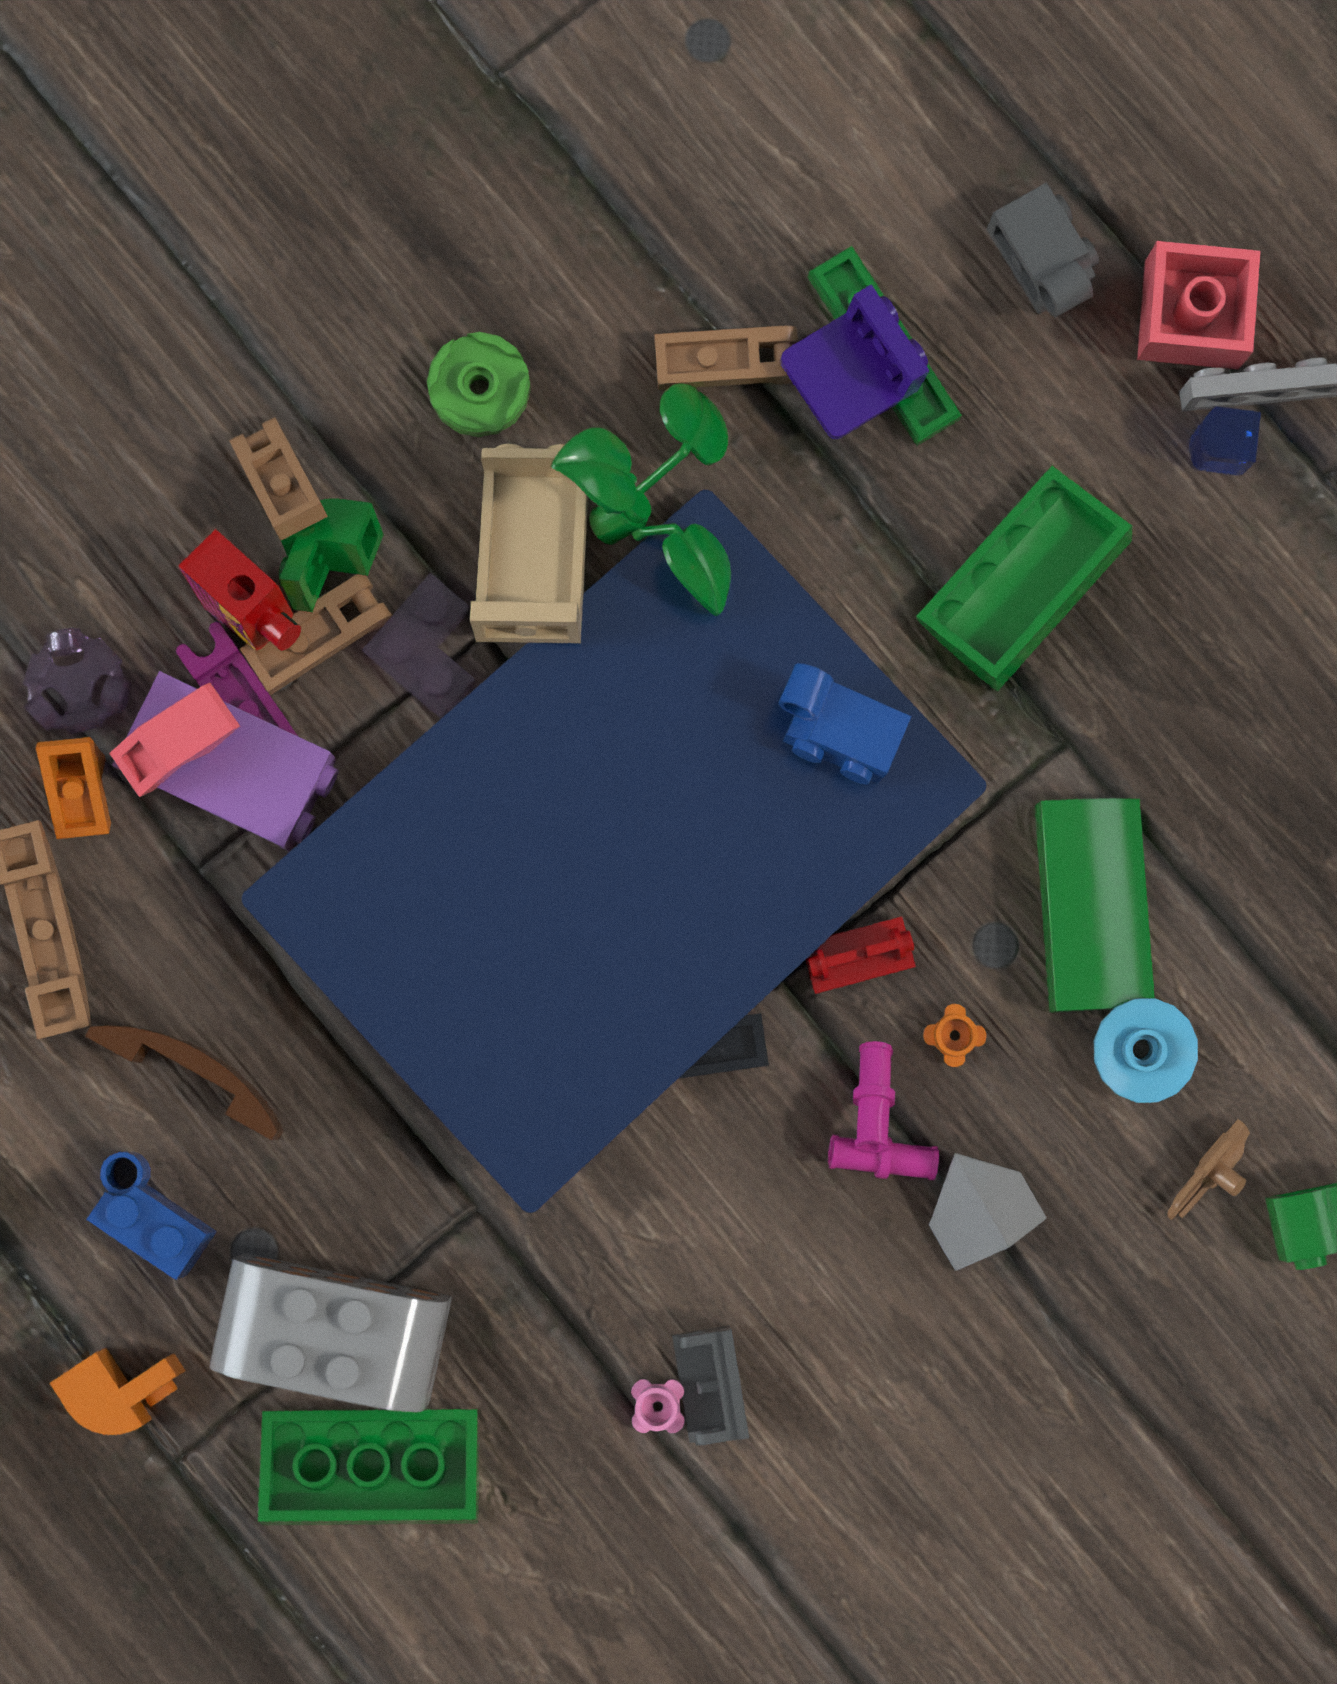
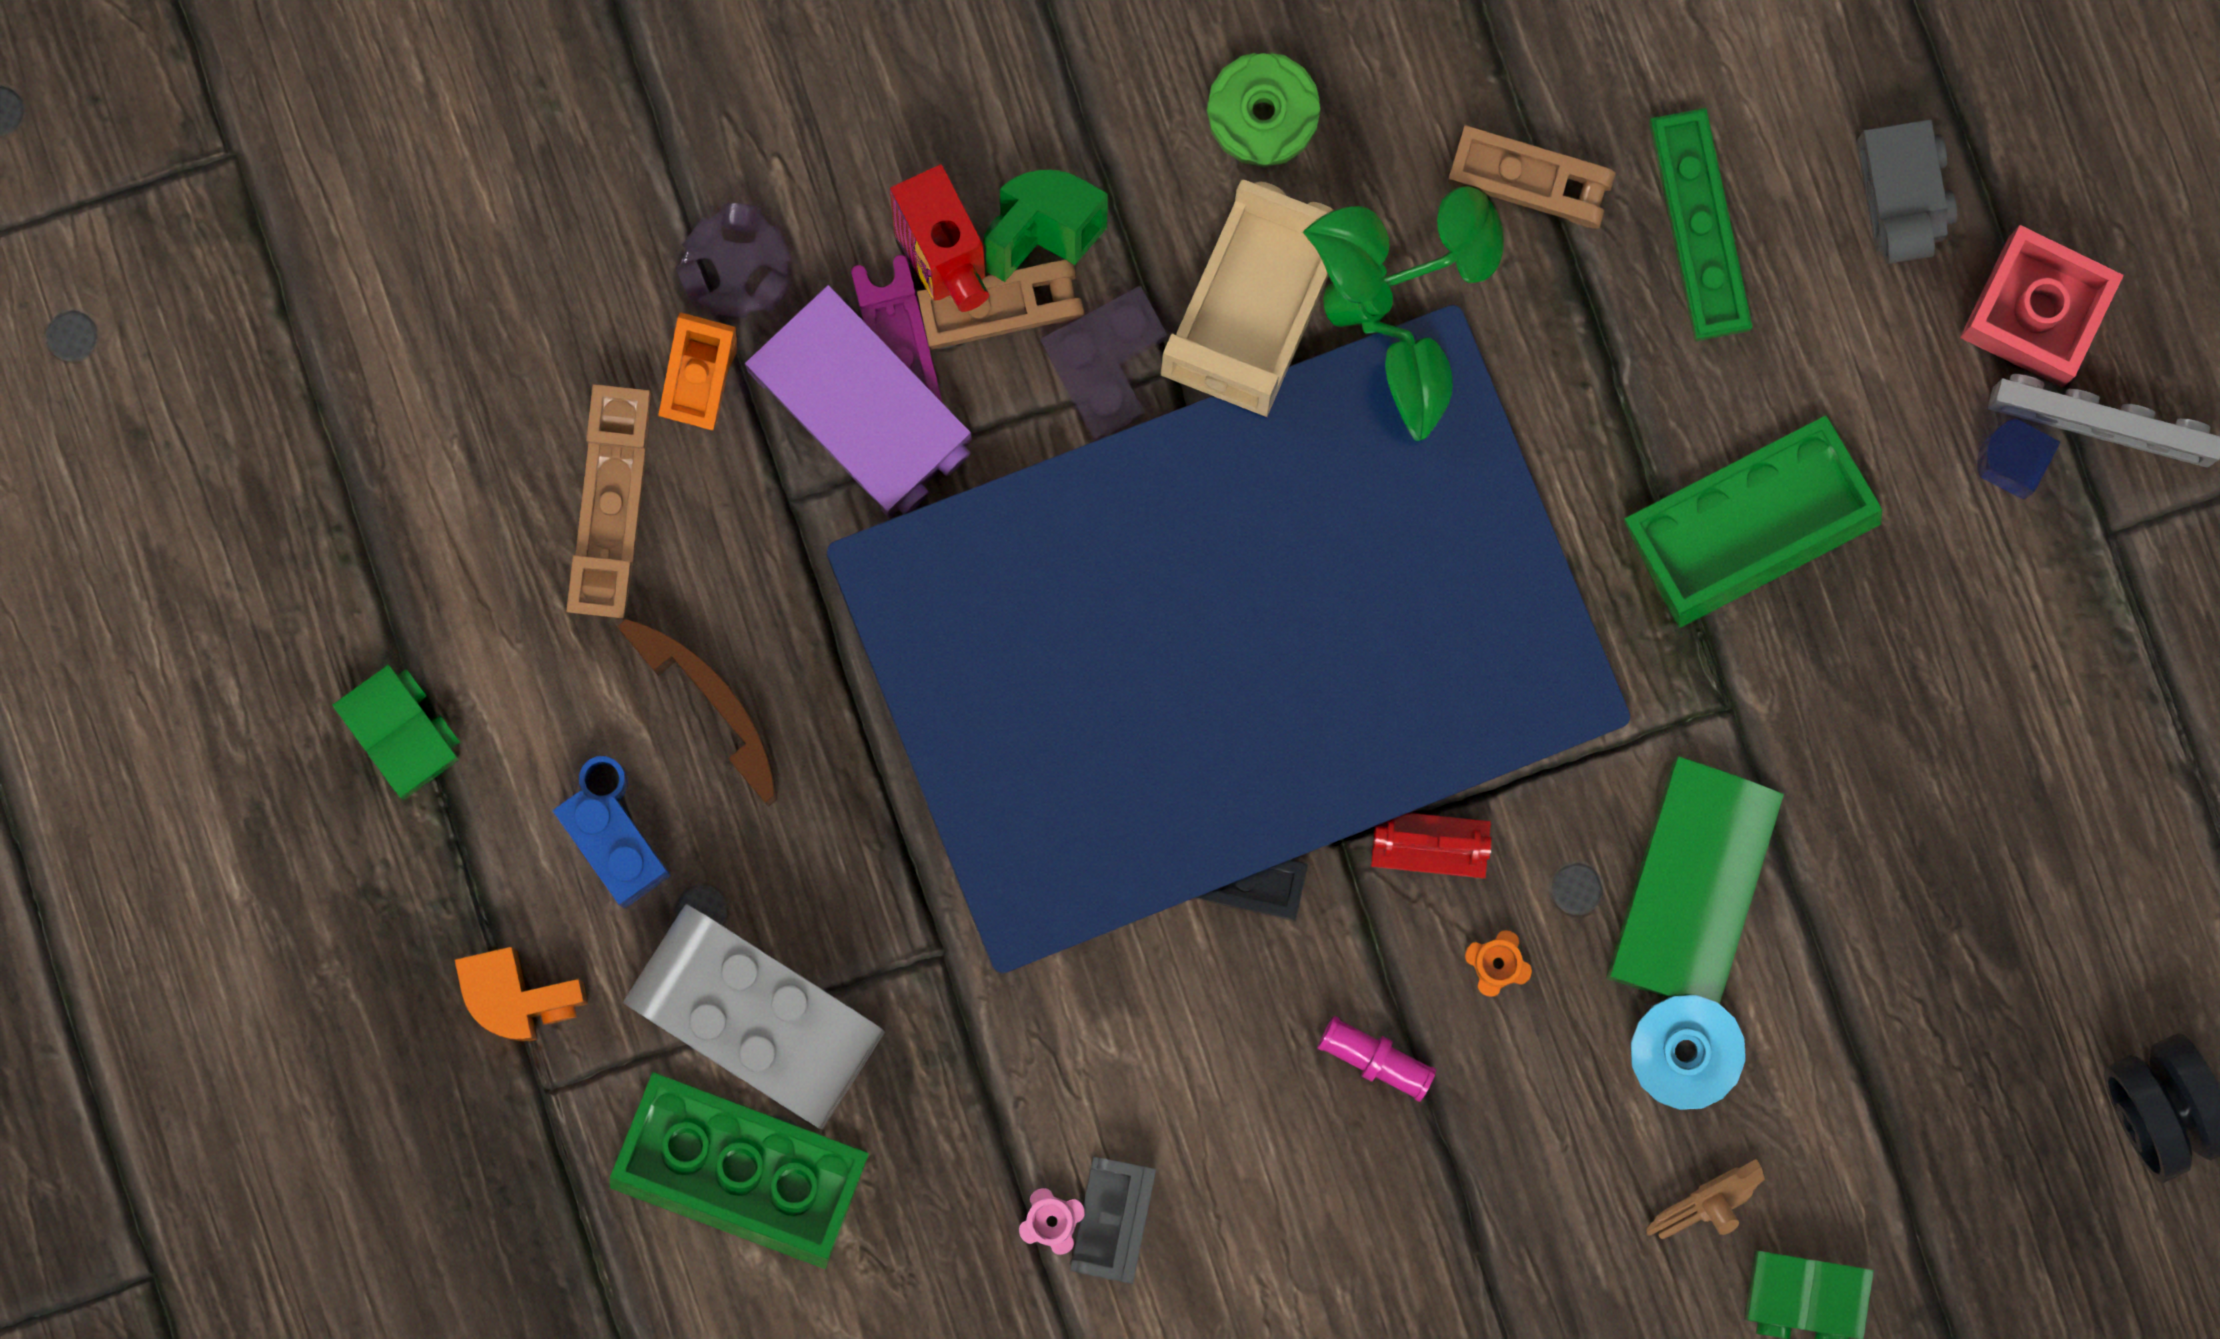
camera: 25 degrees right, 0 degrees up
coral slope [109,682,240,797] -> none
medium nougat plate [229,417,328,541] -> none
blue hinge [778,663,911,784] -> none
dark purple bracket [780,284,930,439] -> none
dark pink pin [853,1041,895,1153] -> none
light grey slope [928,1153,1047,1271] -> none

